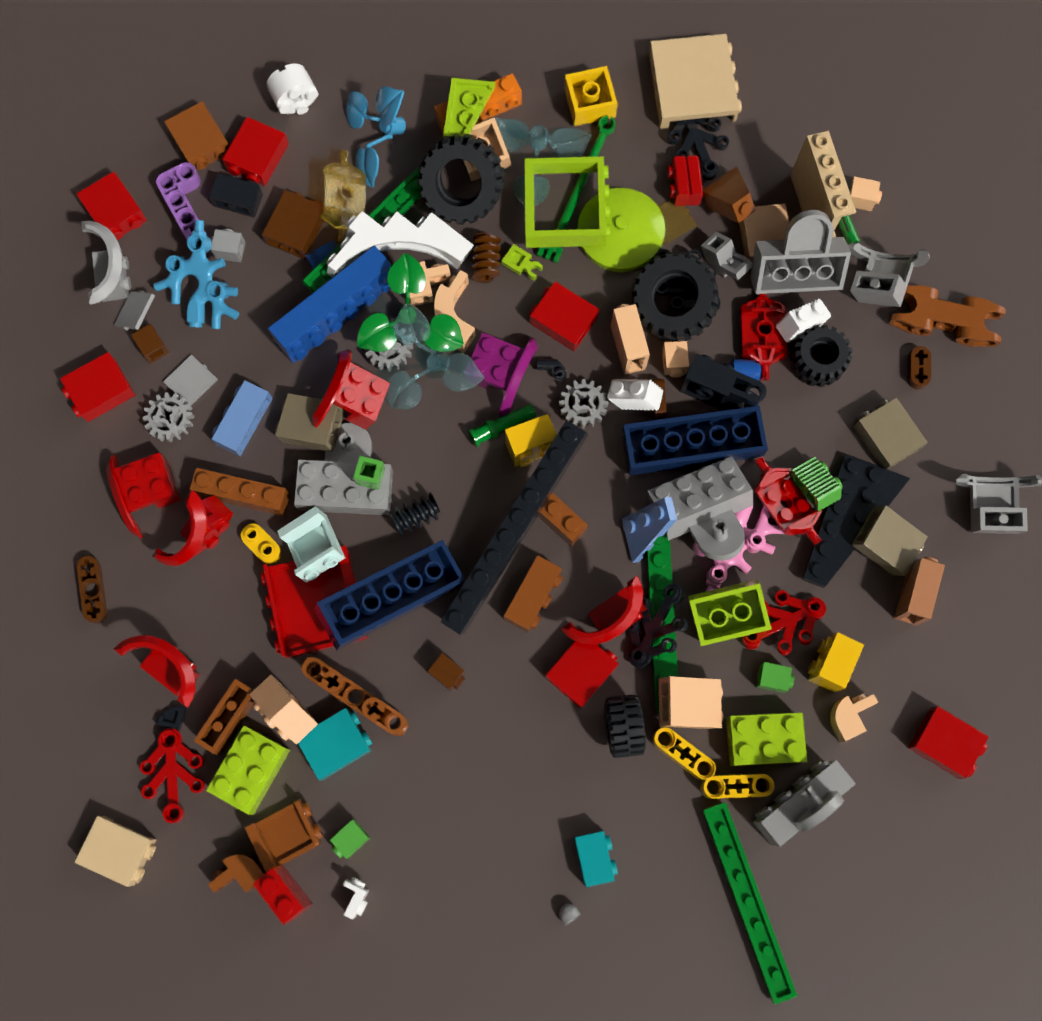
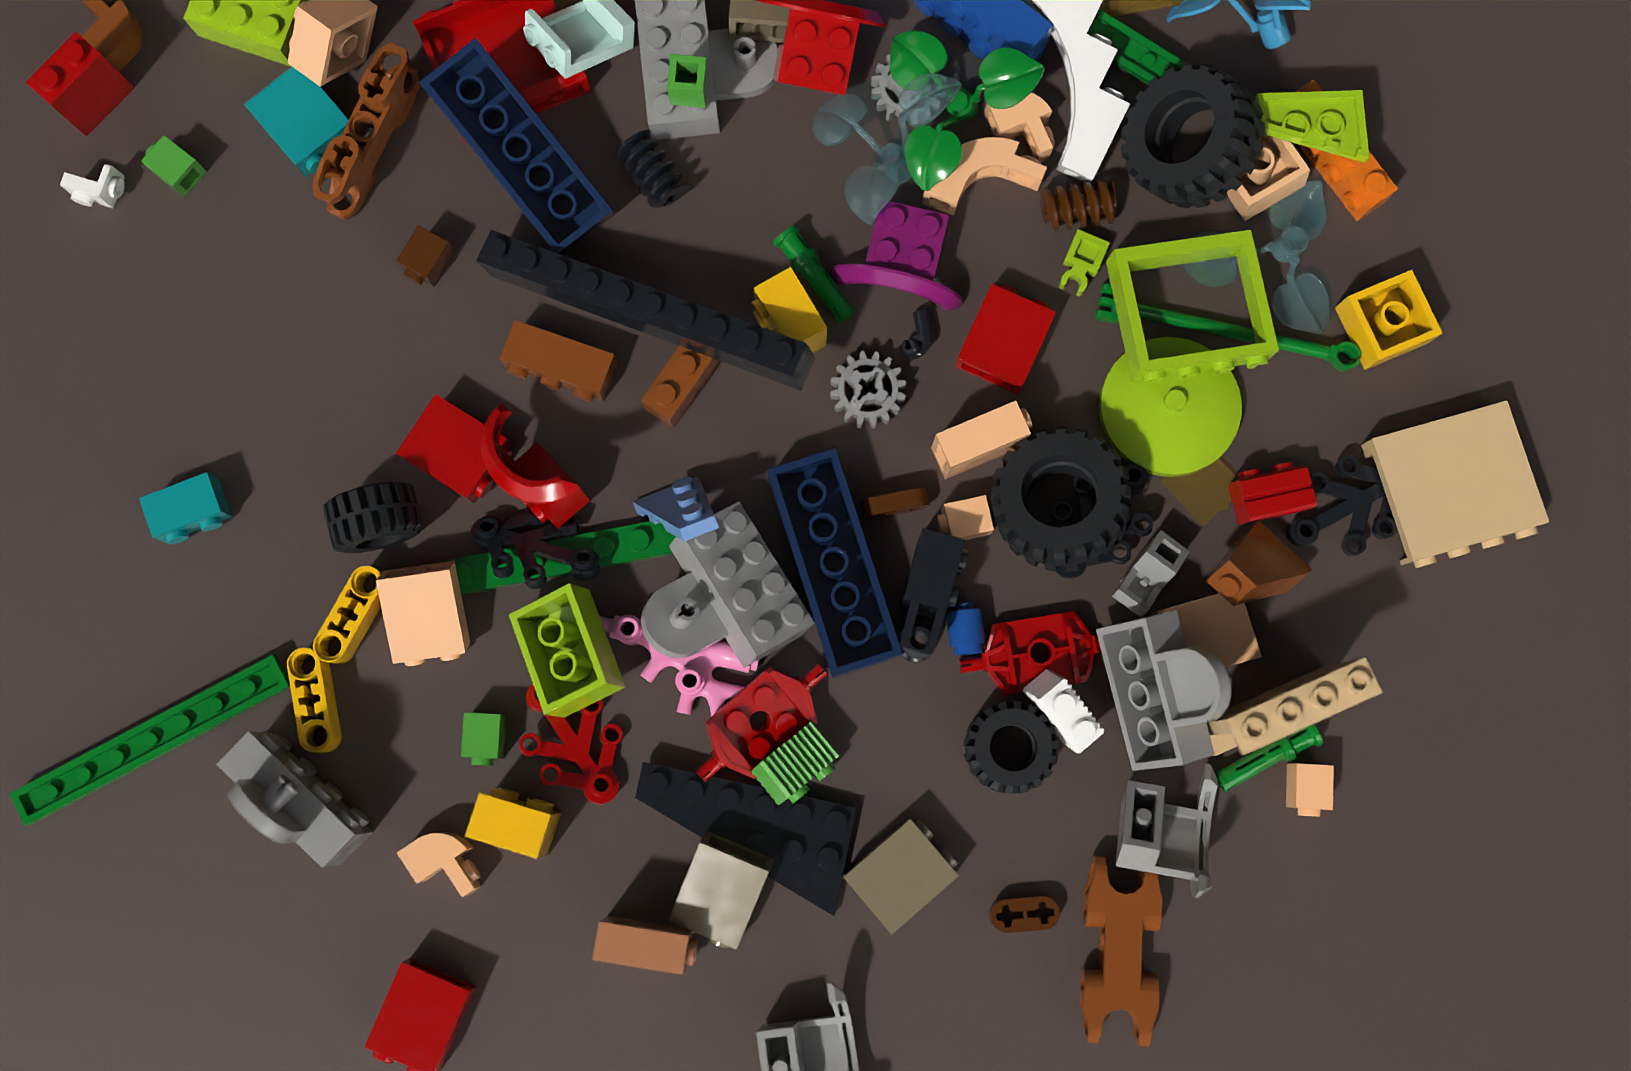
camera: 80 degrees right, 5 degrees up
dark orange panel [245,799,323,872] -> none
light grey hinge [559,904,581,925] -> none
white brick [607,379,663,411] -> none
lime brick [726,713,807,766] -> none

